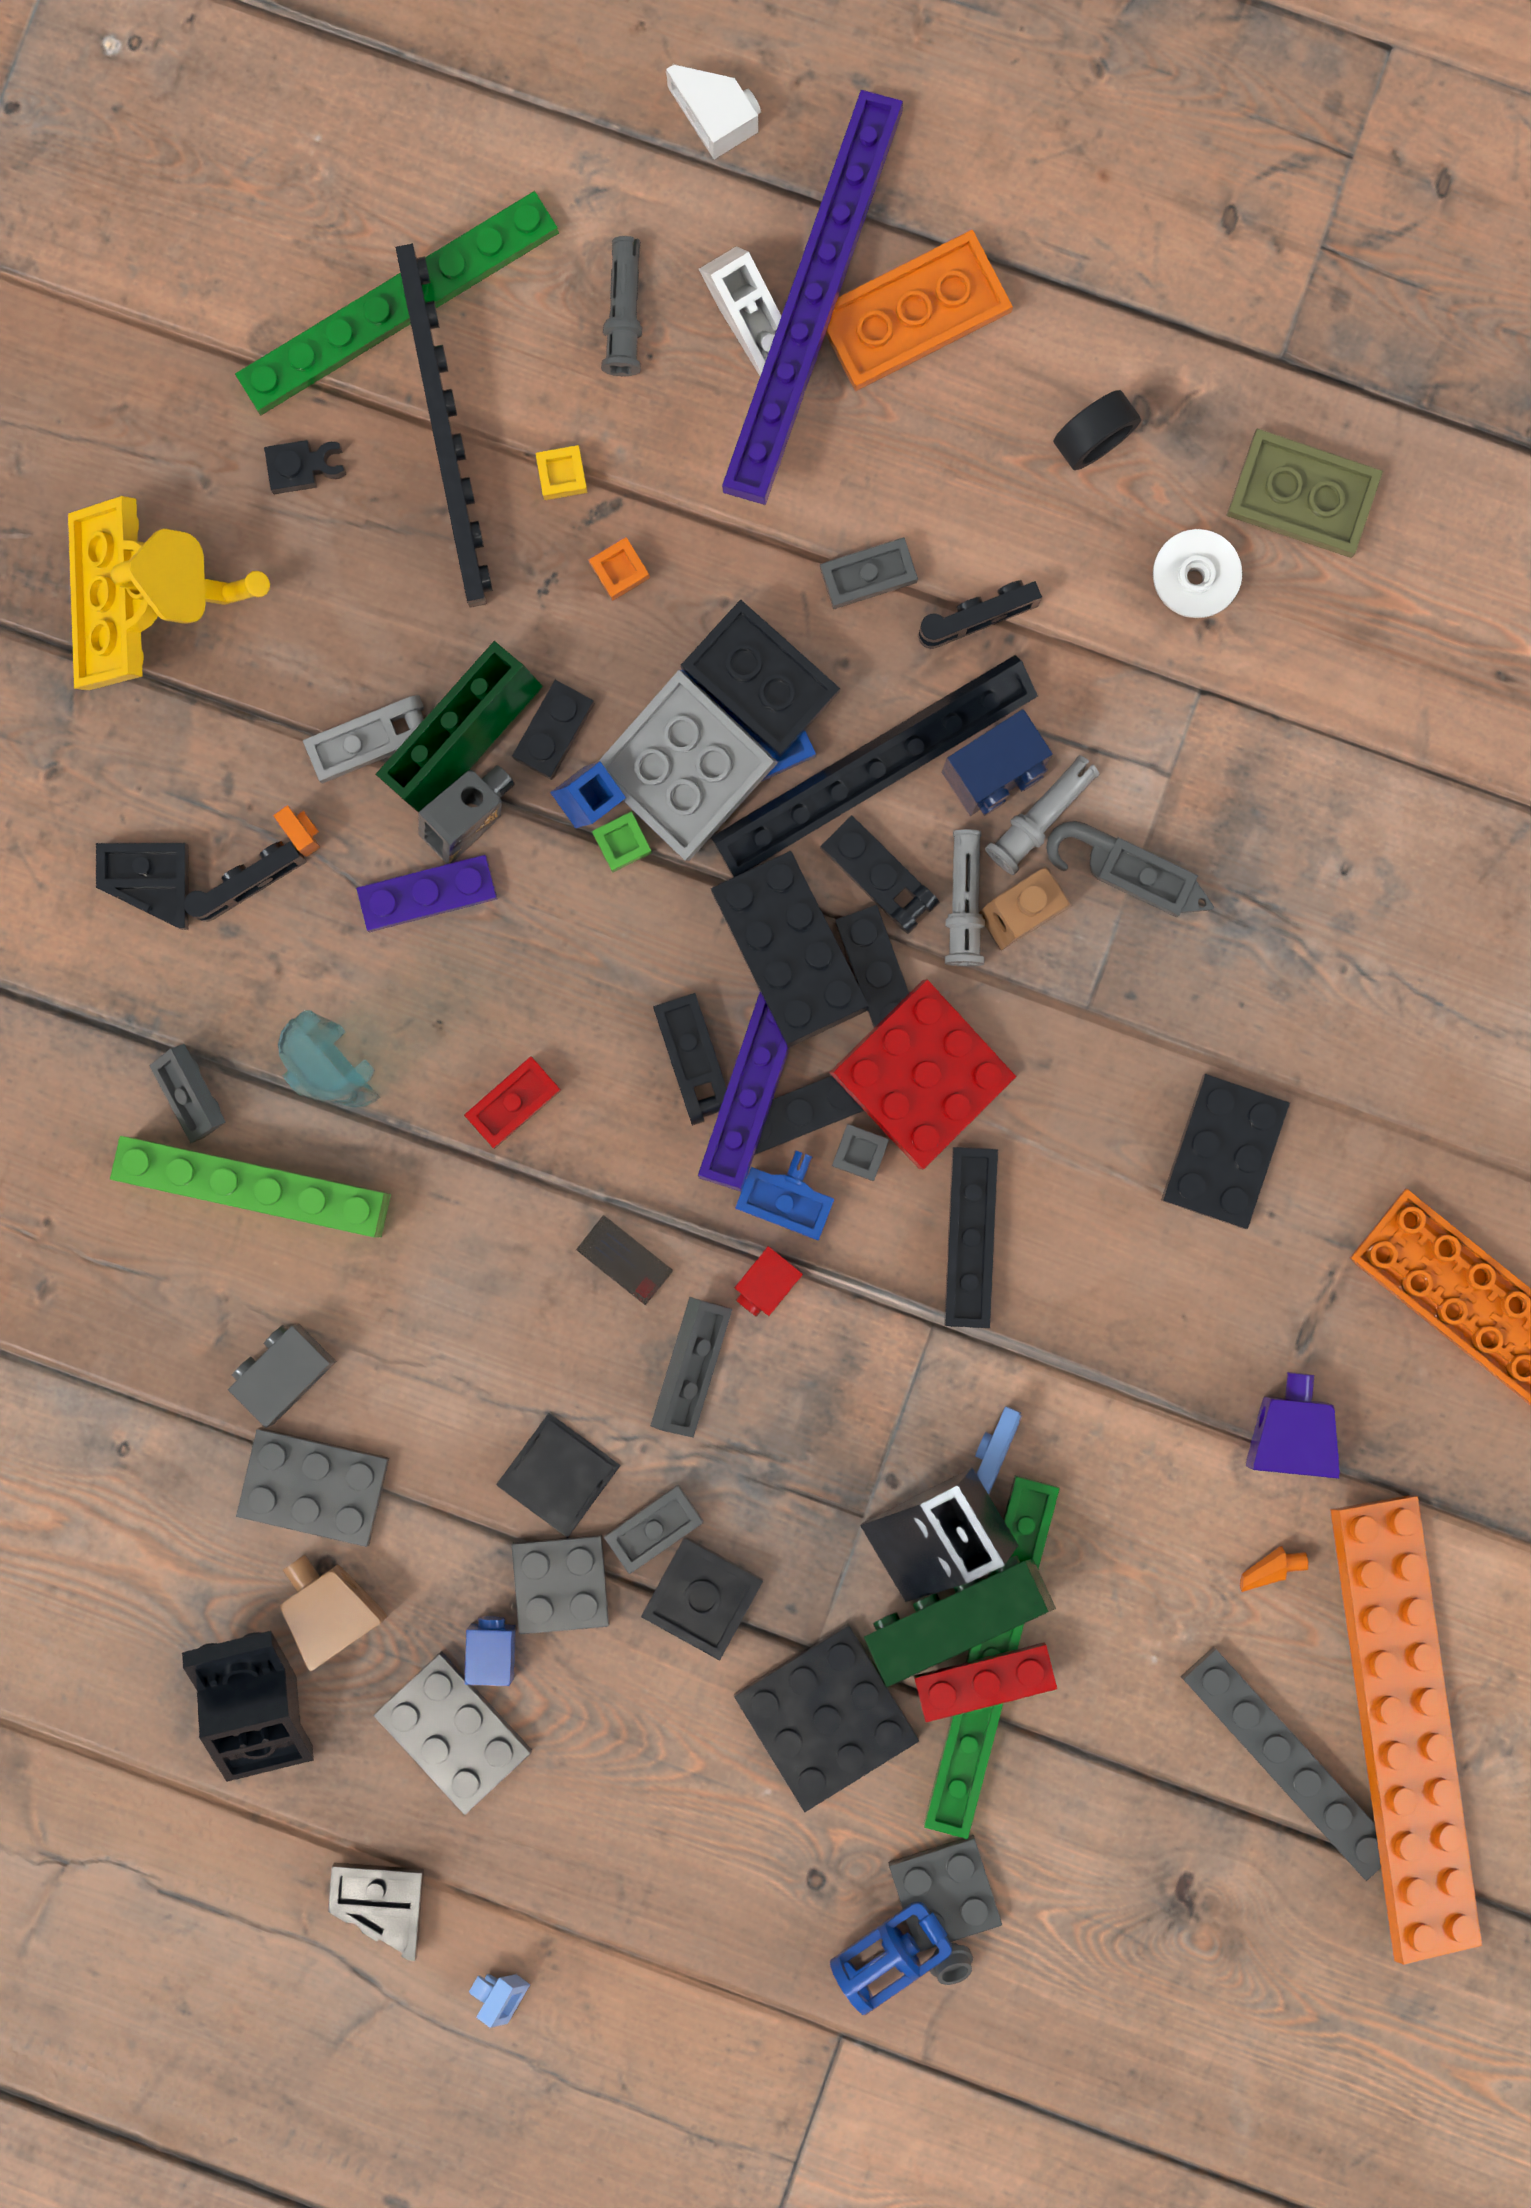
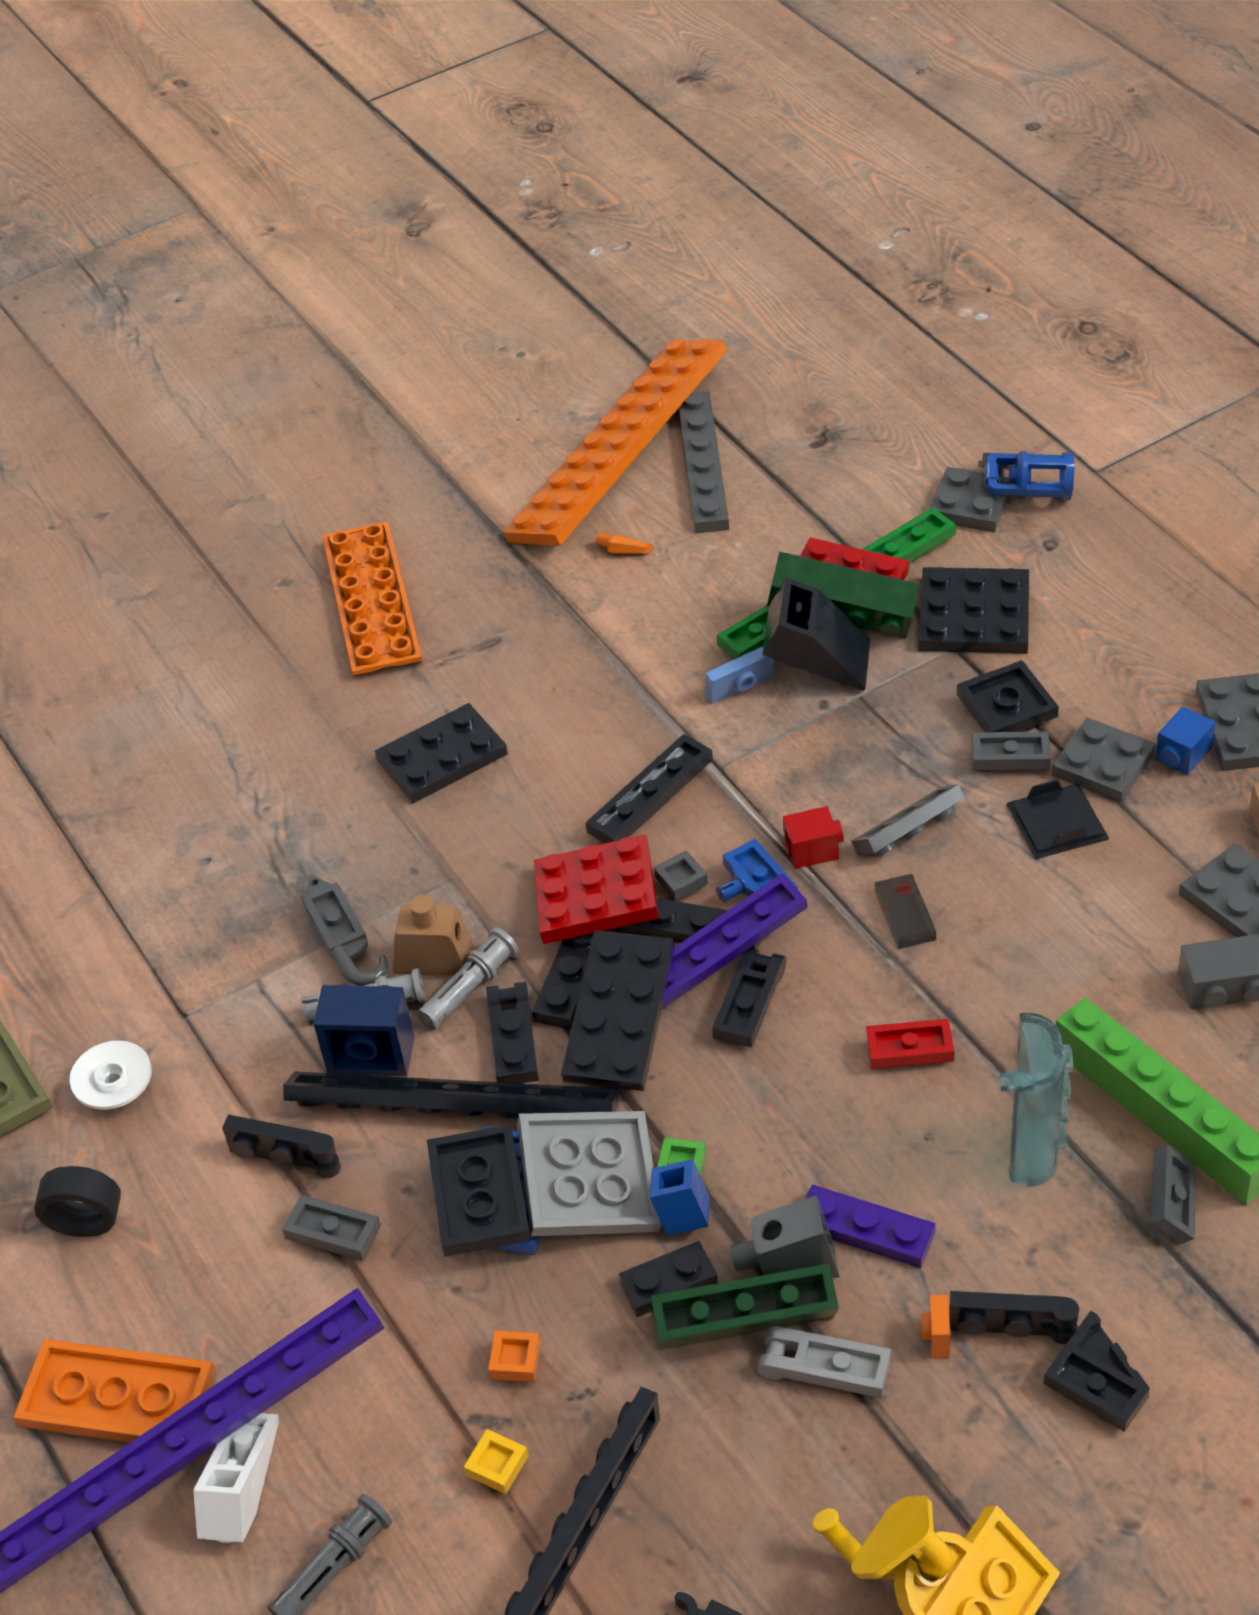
camera: 140 degrees left, 40 degrees down
dark purple torso [1246,1372,1340,1479] -> none

